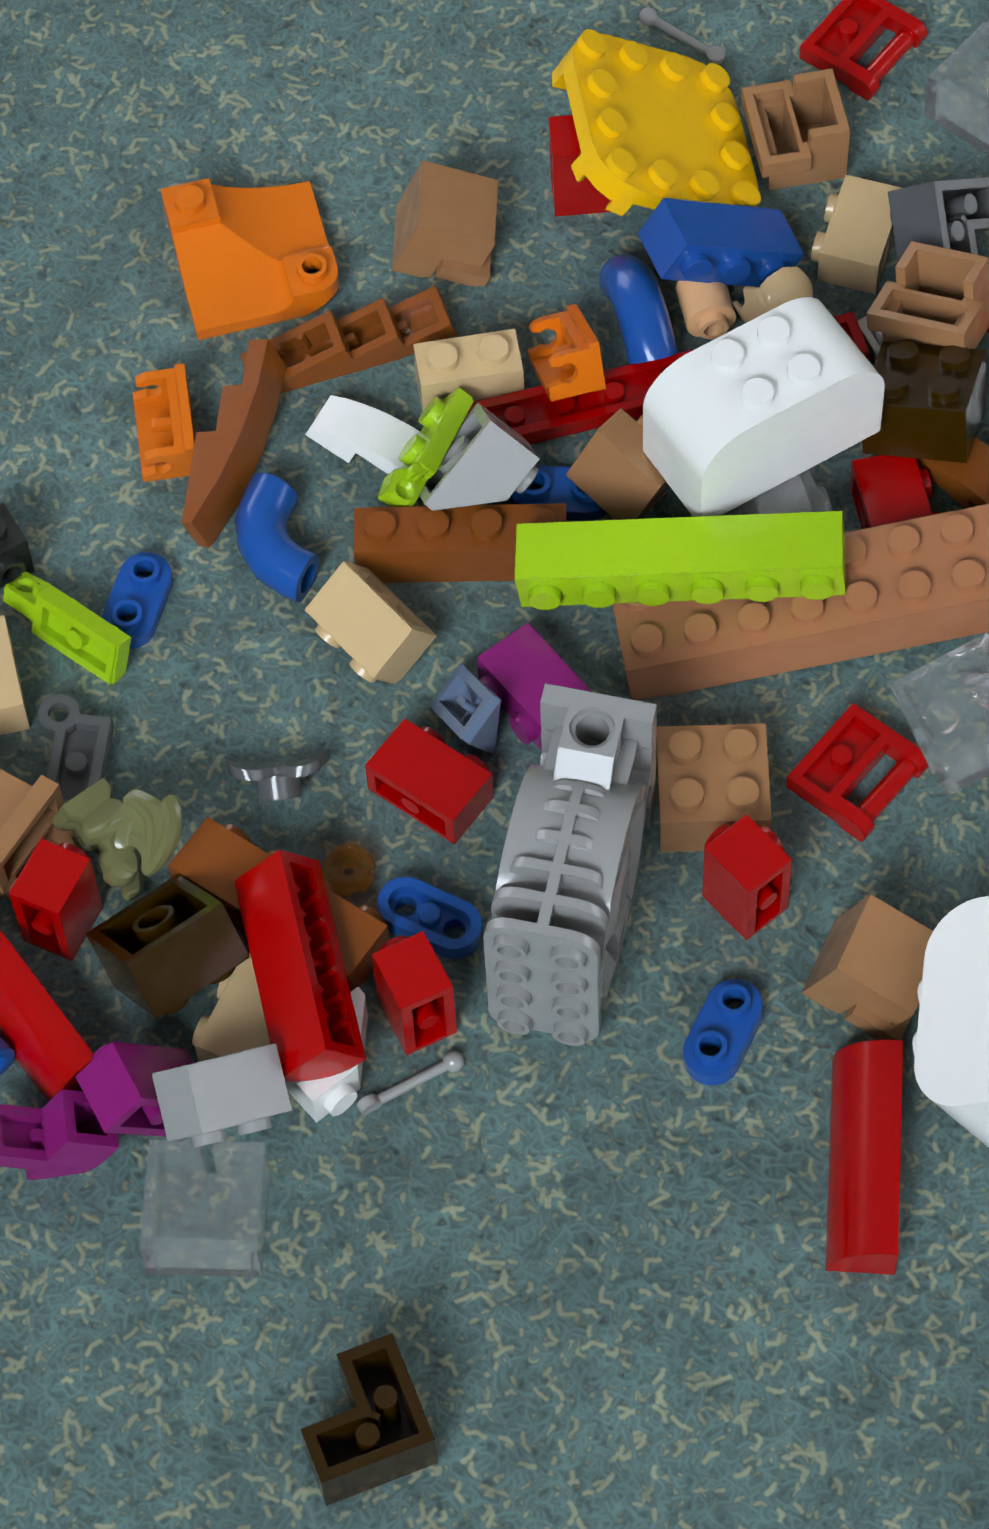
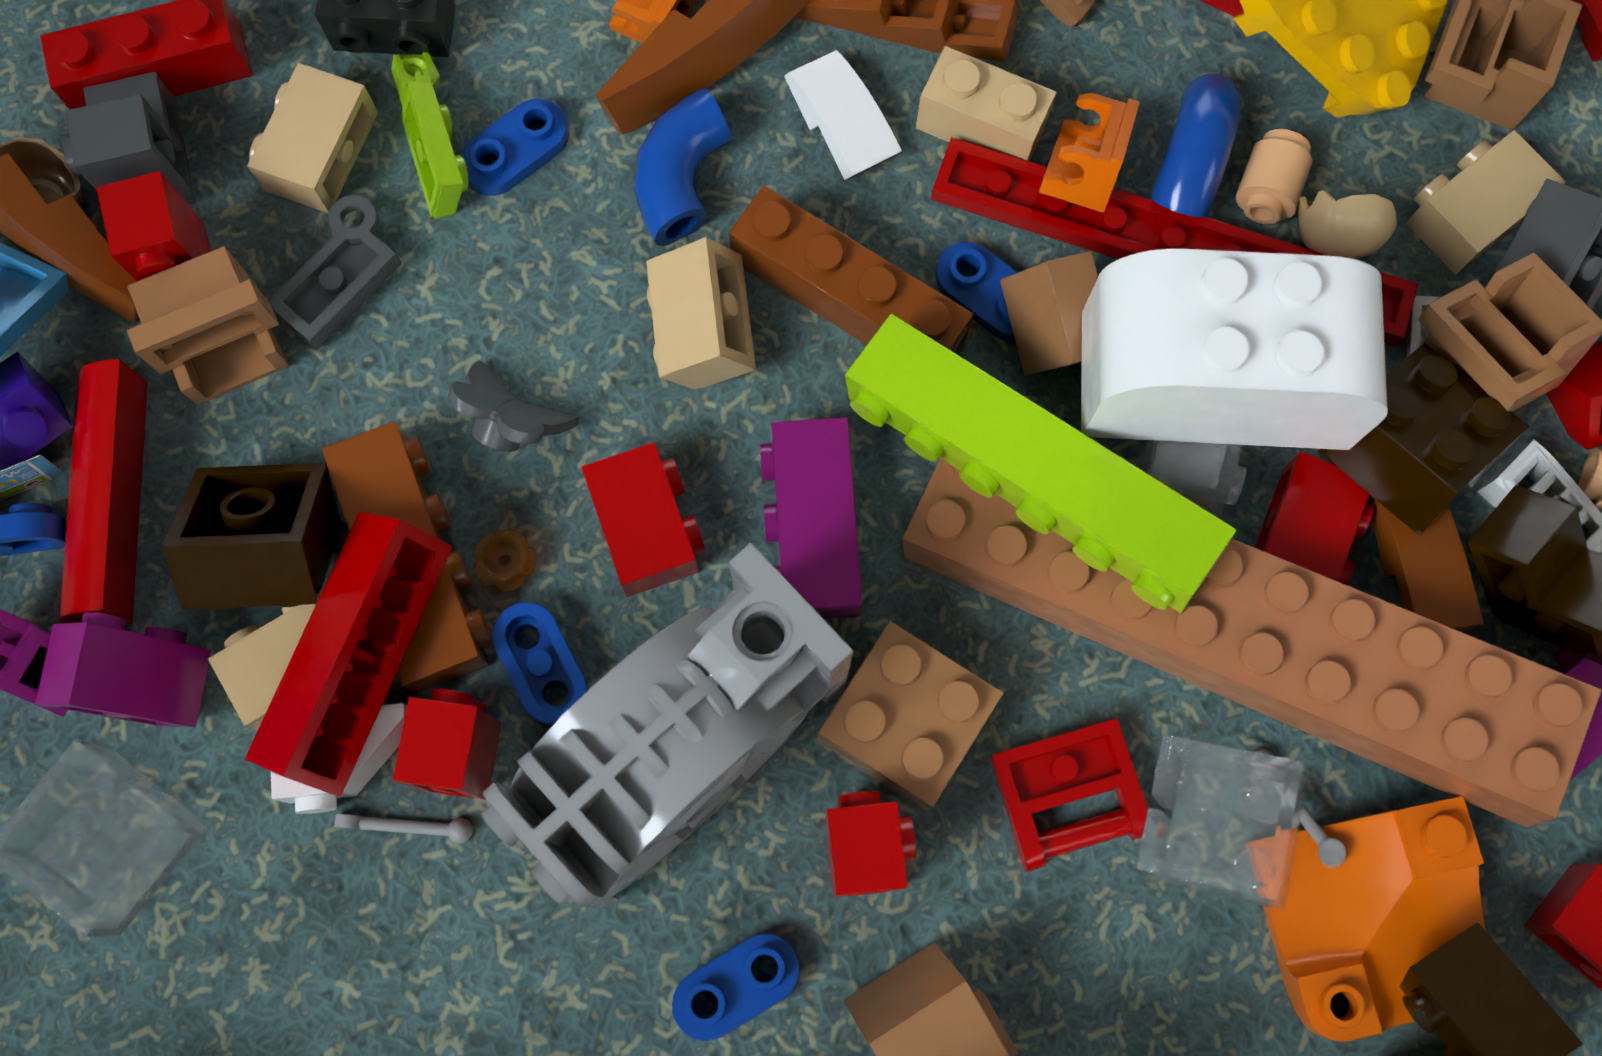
camera: 30 degrees right, 15 degrees up
red brick [9,839,103,961] -> none
olive animal [51,778,182,901] -> none
light grey brick [151,1043,292,1148] -> none
lime hinge [378,387,474,507] -> none
light grey slope [420,403,540,511] -> none
sand blue slope [430,663,501,754] -> none
blue brick [638,198,805,287] -> none

